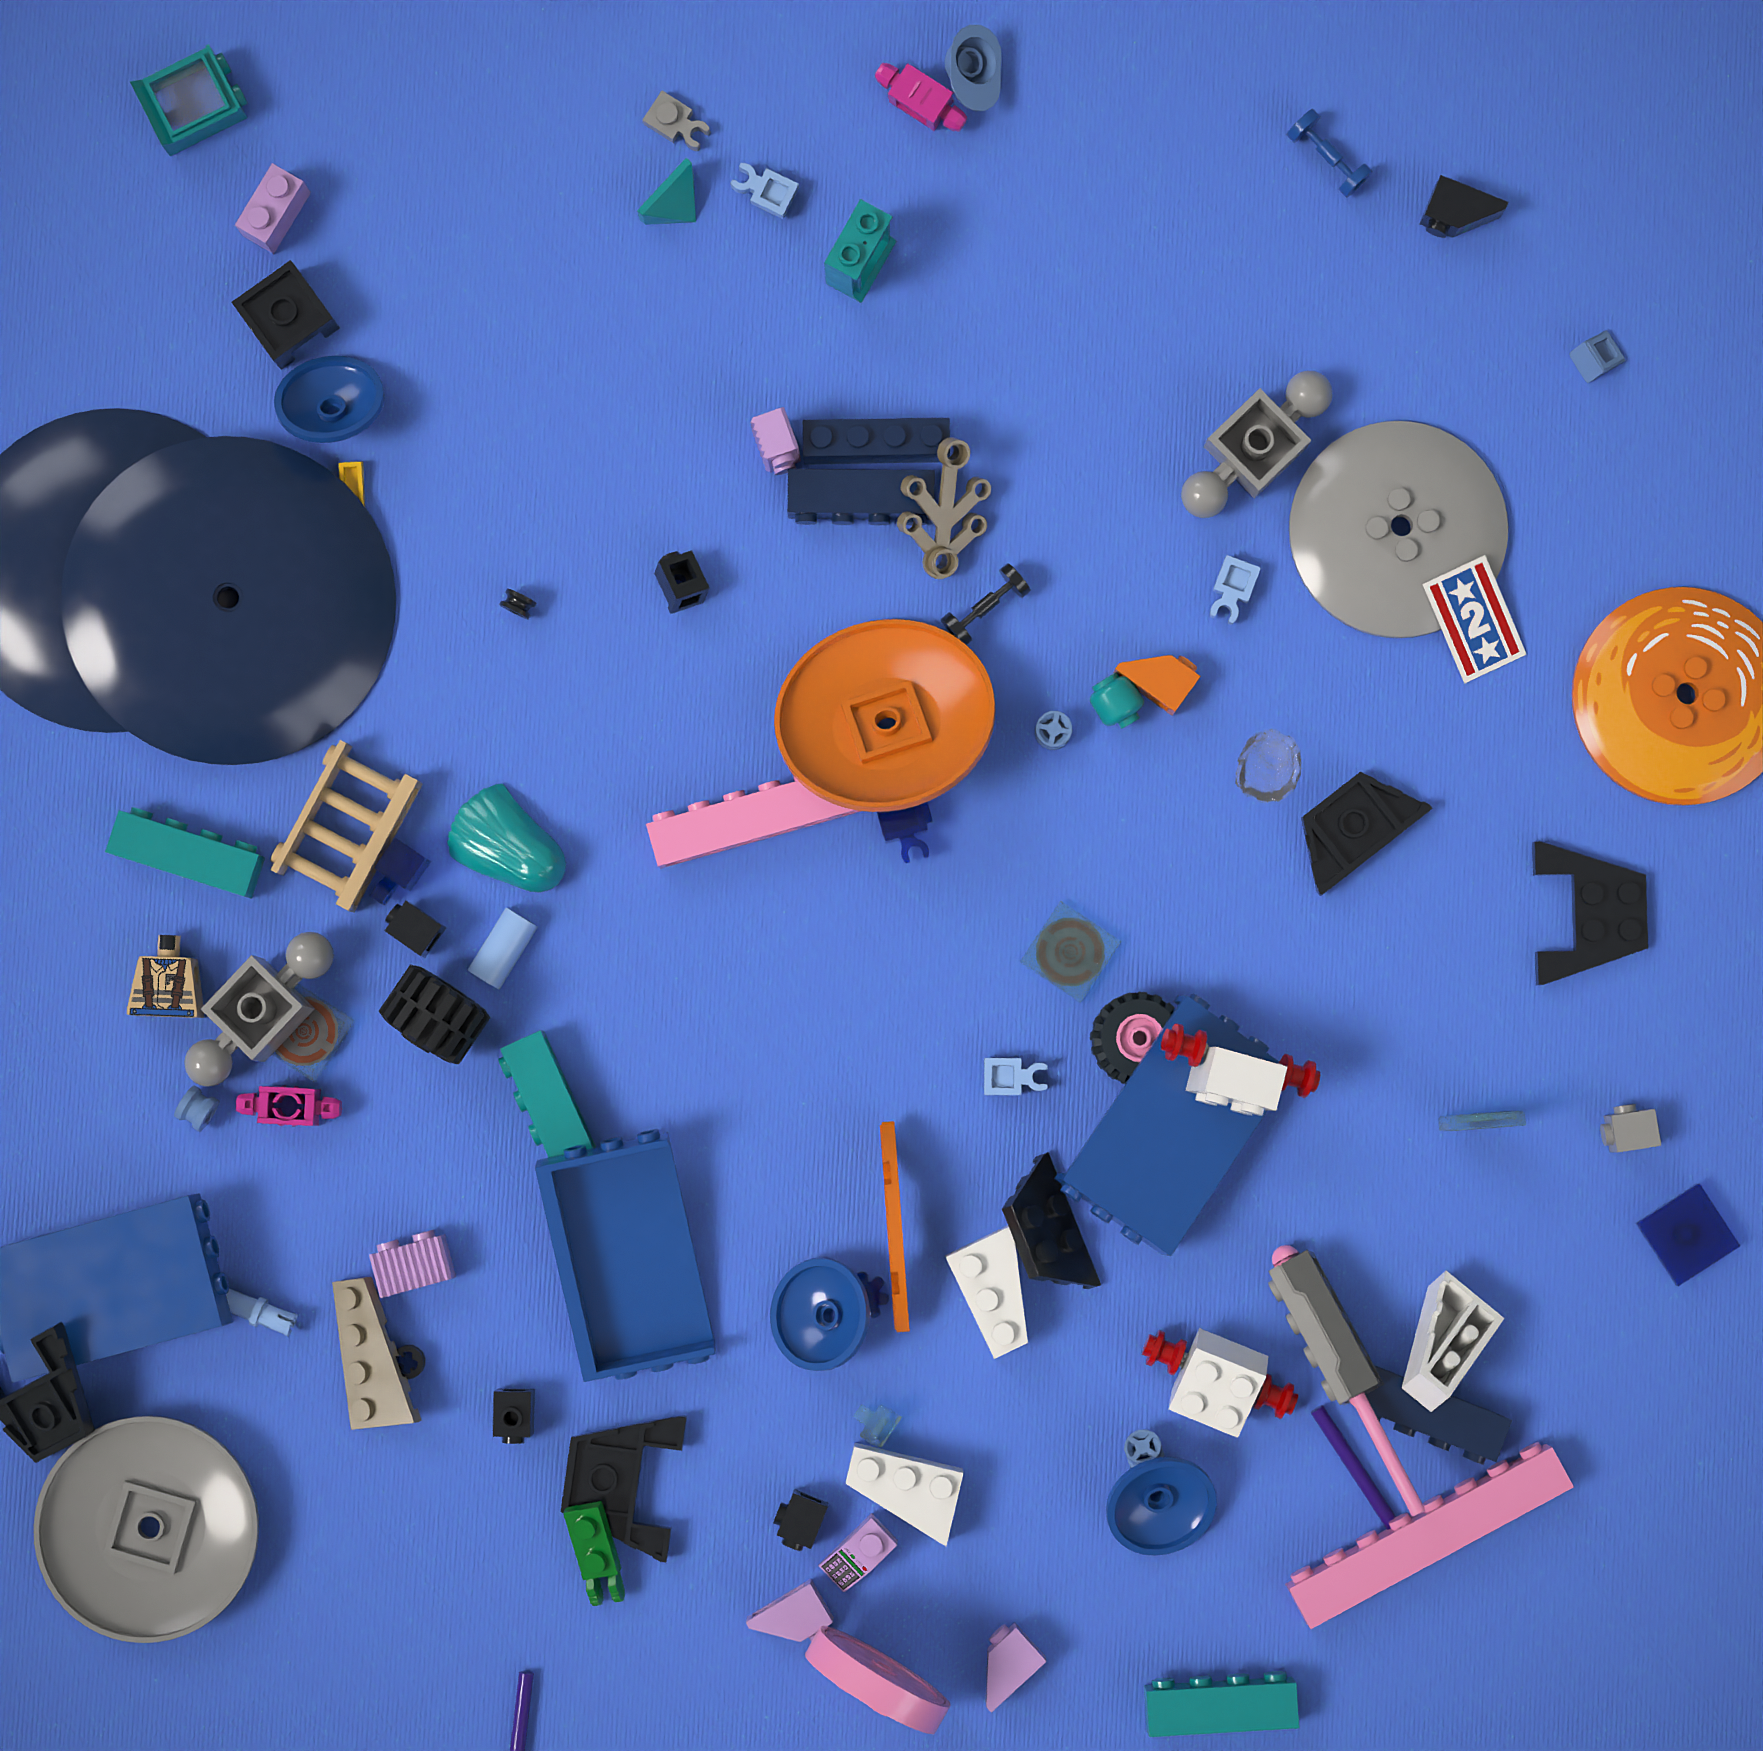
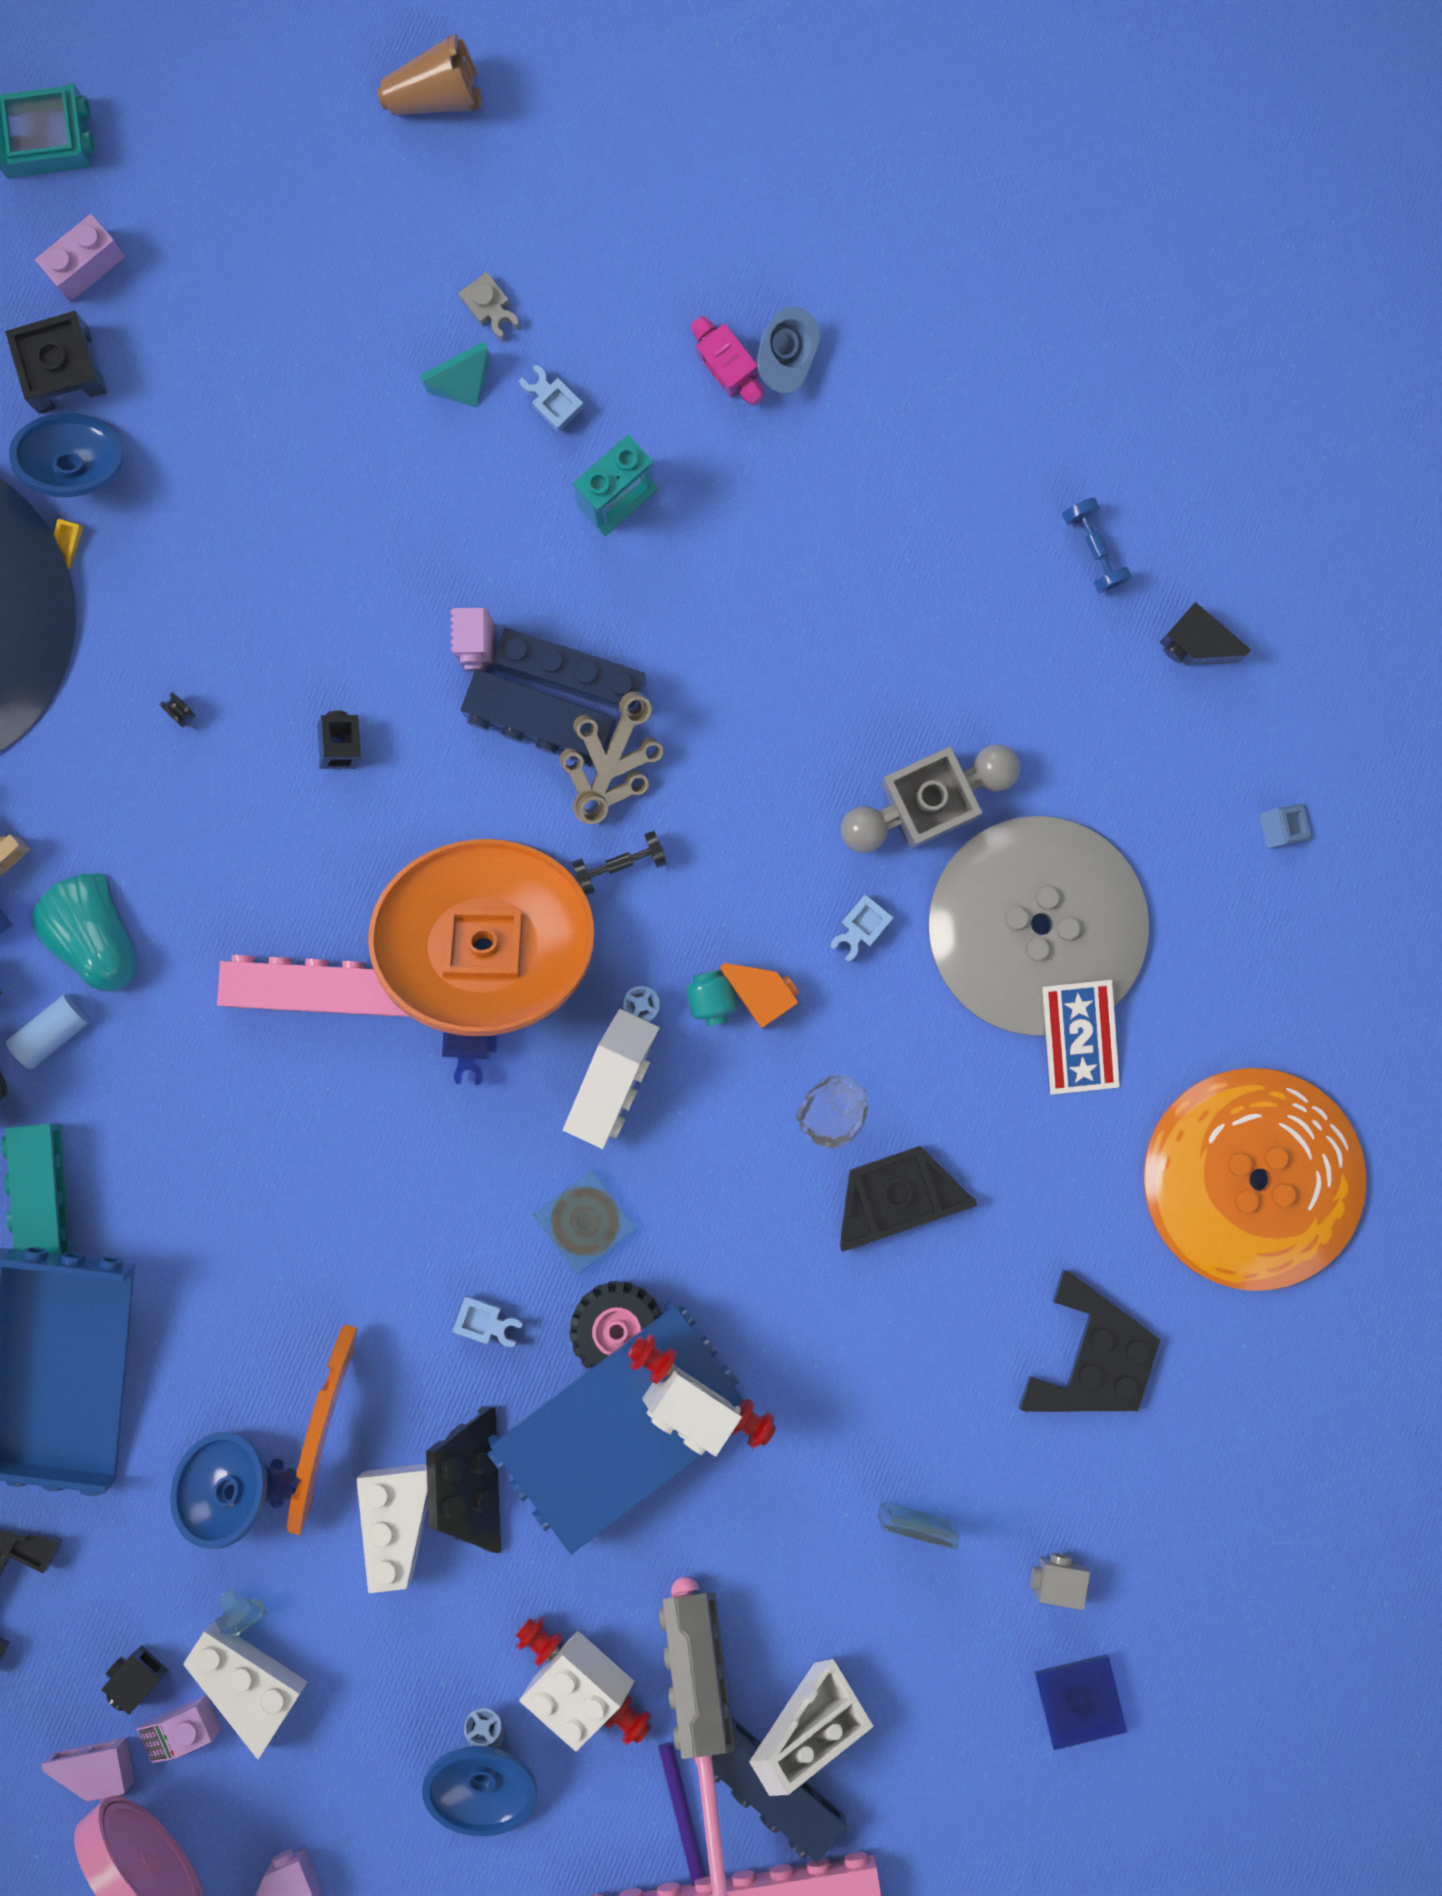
camera: 15 degrees right, 0 degrees up
none -> white wedge [563,1009,660,1149]

